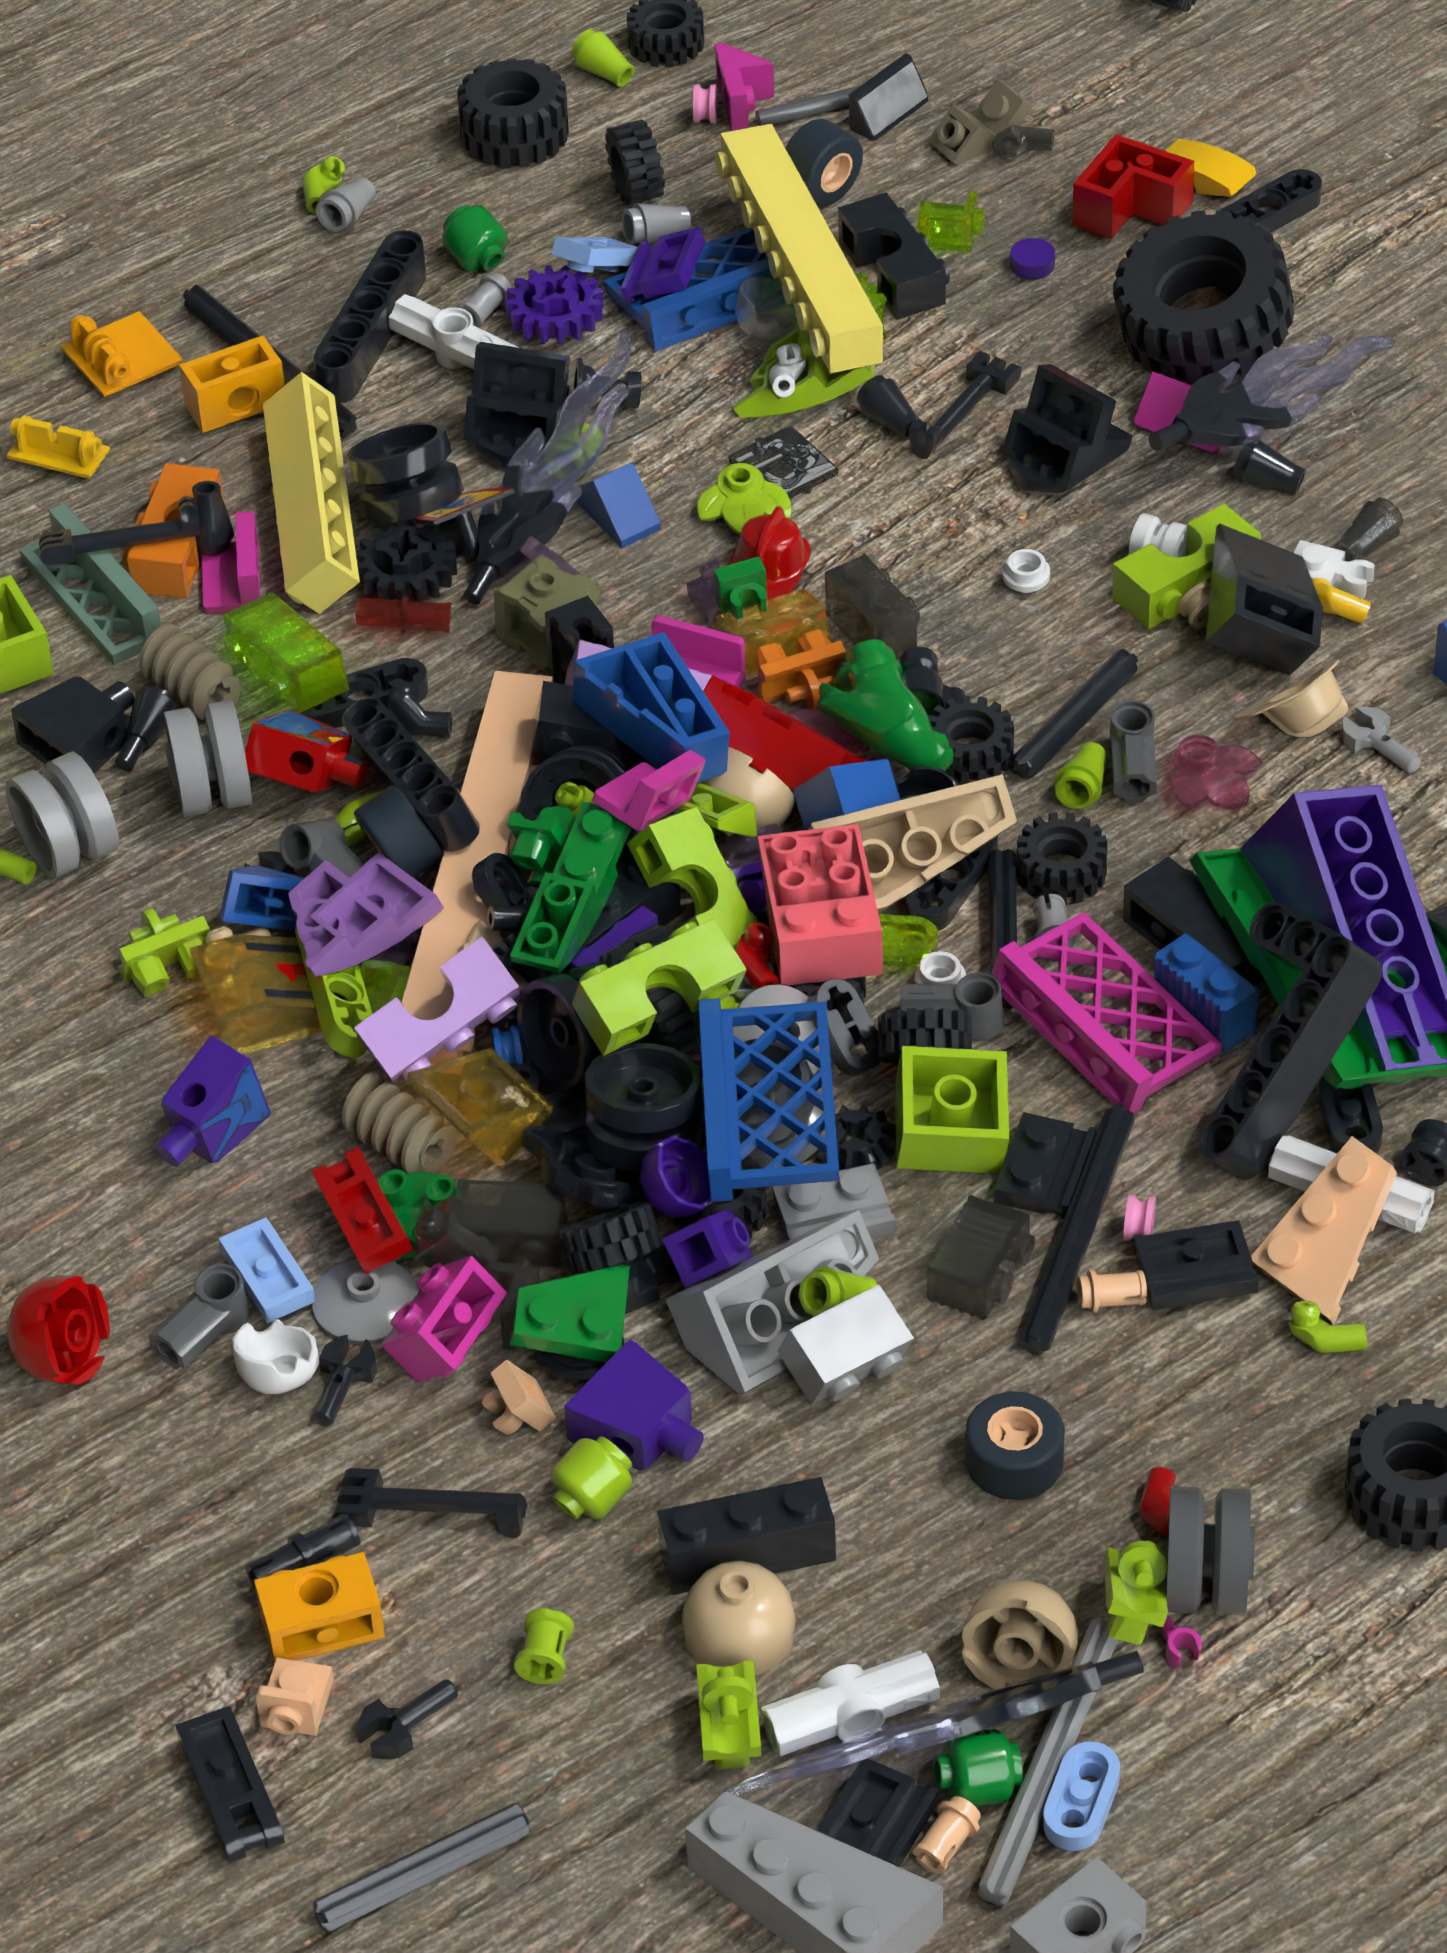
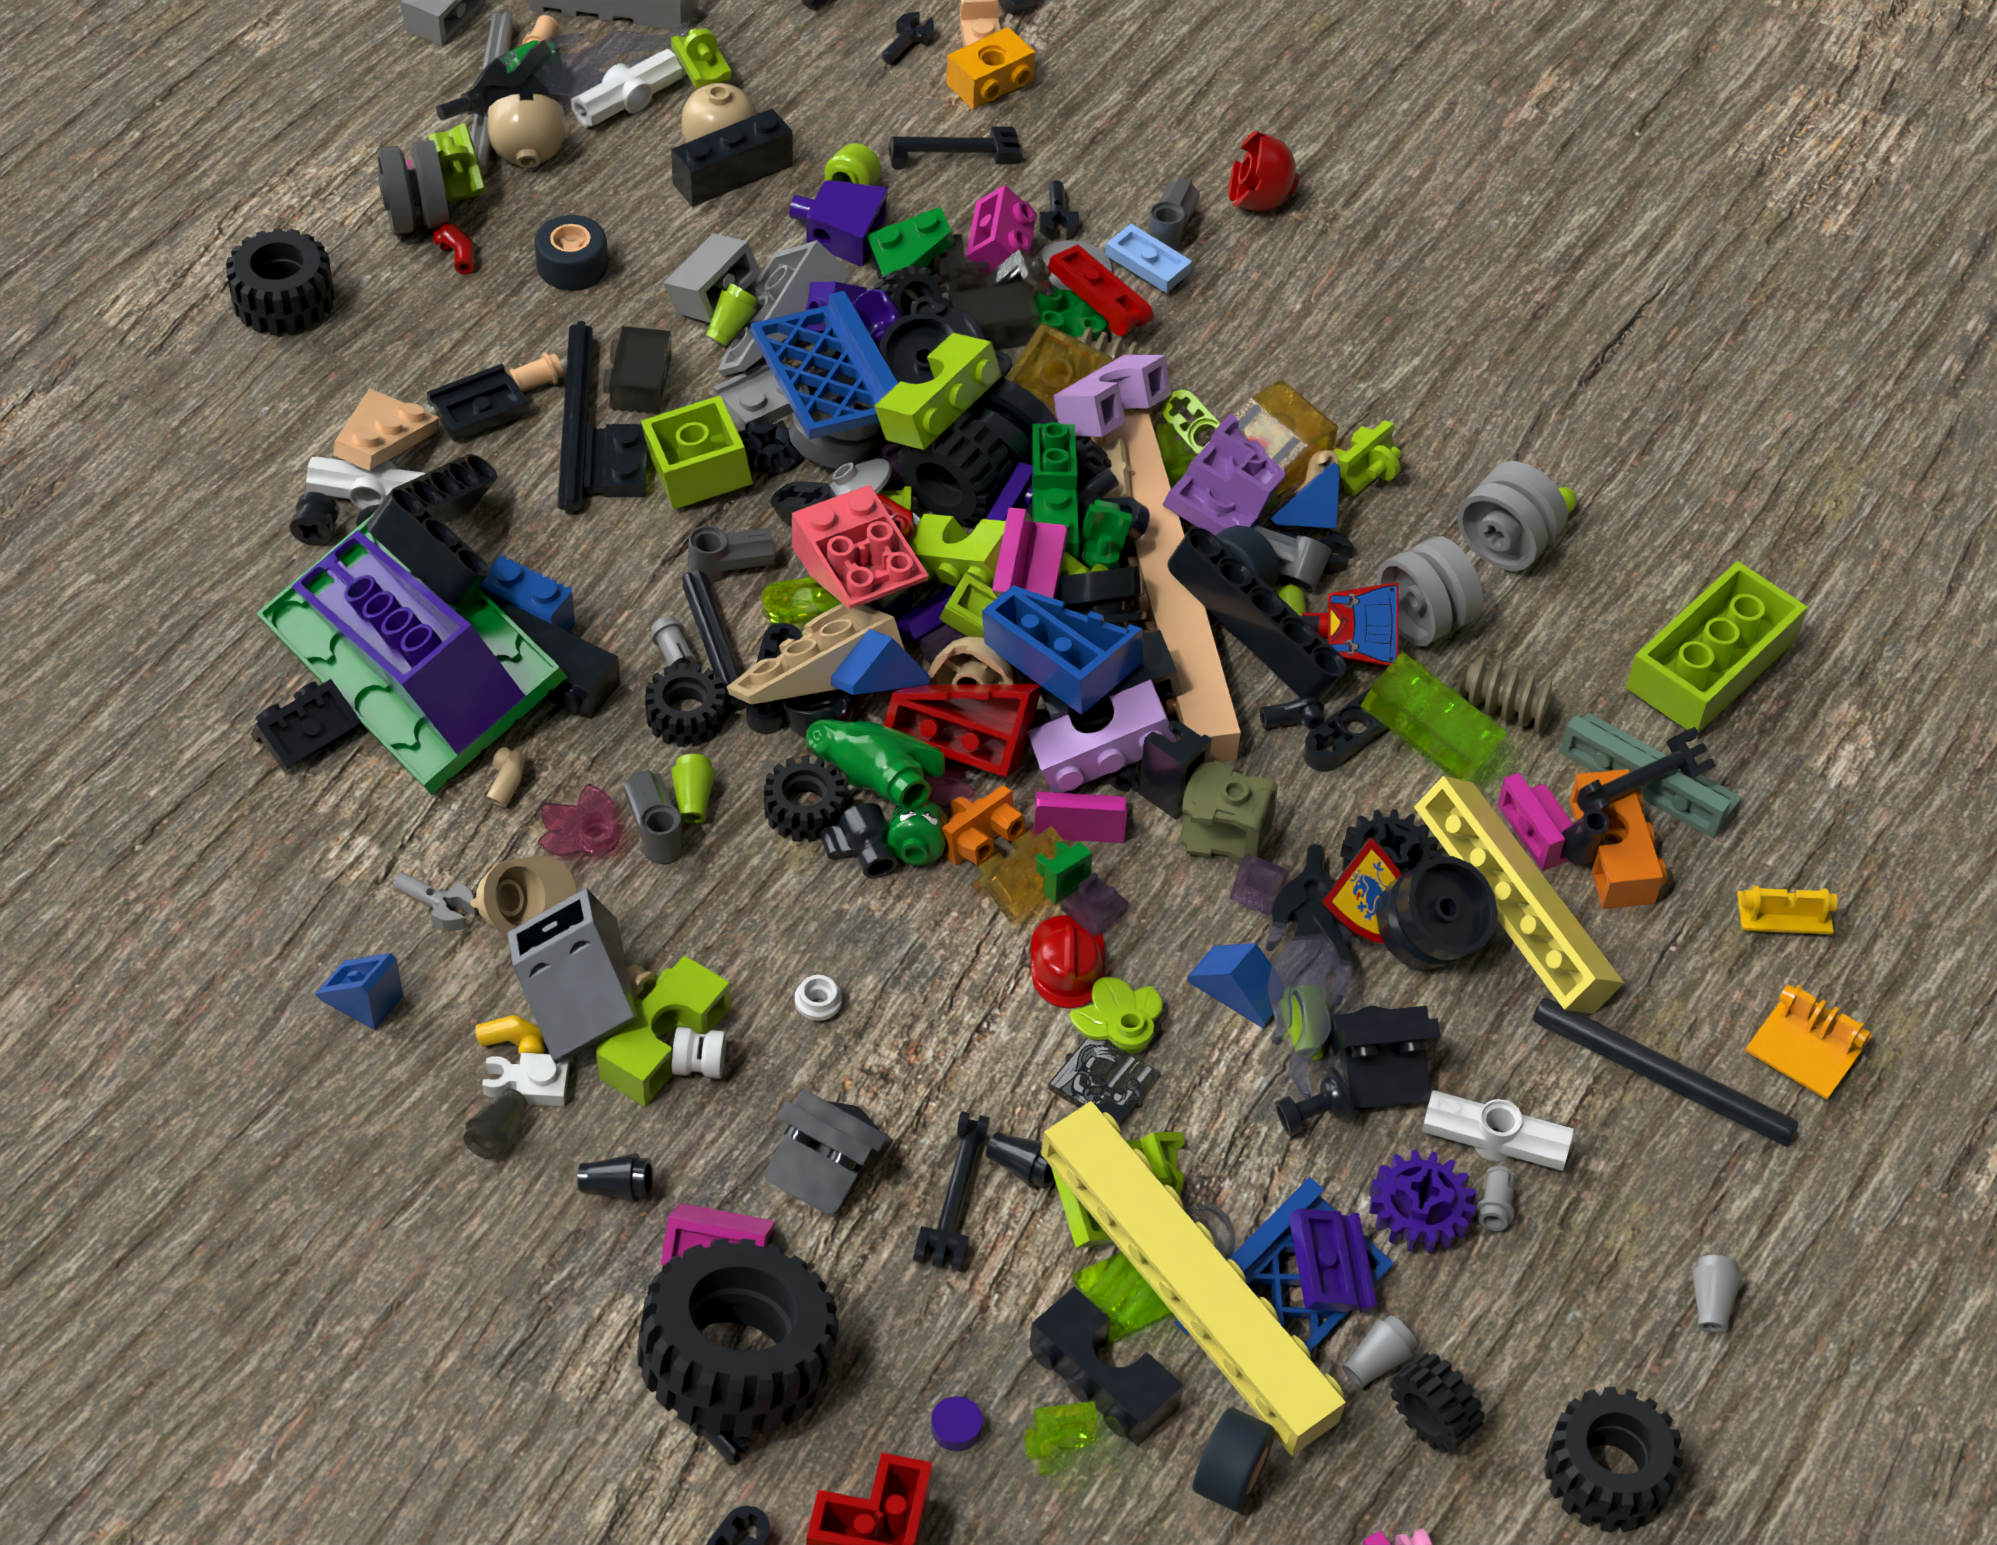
camera: 155 degrees right, 5 degrees up
black torso [11,677,134,774] -> none
black cone [115,687,179,771] -> none
dark purple torso [154,1036,271,1167] -> none
light orange brick [179,335,285,433] -> none
white hair [232,1319,319,1394] -> none
black pin [245,1513,361,1590] -> none
lime arm [302,156,345,214] -> none
black beam [314,230,426,403] -> none
clear red axle [355,595,452,634] -> none
green head [442,205,508,272] -> none
light nougat tile [482,1360,556,1435] -> none
lime bush [514,1608,574,1685] -> none
light blue plate [551,237,638,273] -> none
white arm [769,343,806,397] -> none
black plate [817,1756,939,1867] -> none
clear smoke brick [825,554,920,660] -> none
black tyre [878,1007,972,1065] -> none
white plate [915,951,966,984] -> none
dark pink fence [991,912,1223,1113] -> none
black axle [1011,649,1138,779] -> none
light blue plate [1043,1741,1120,1851] -> none
bright pink bush [1123,1194,1156,1242] -> none
piece [1149,334,1395,451] -> none
lime arm [1288,1301,1367,1354] -> none

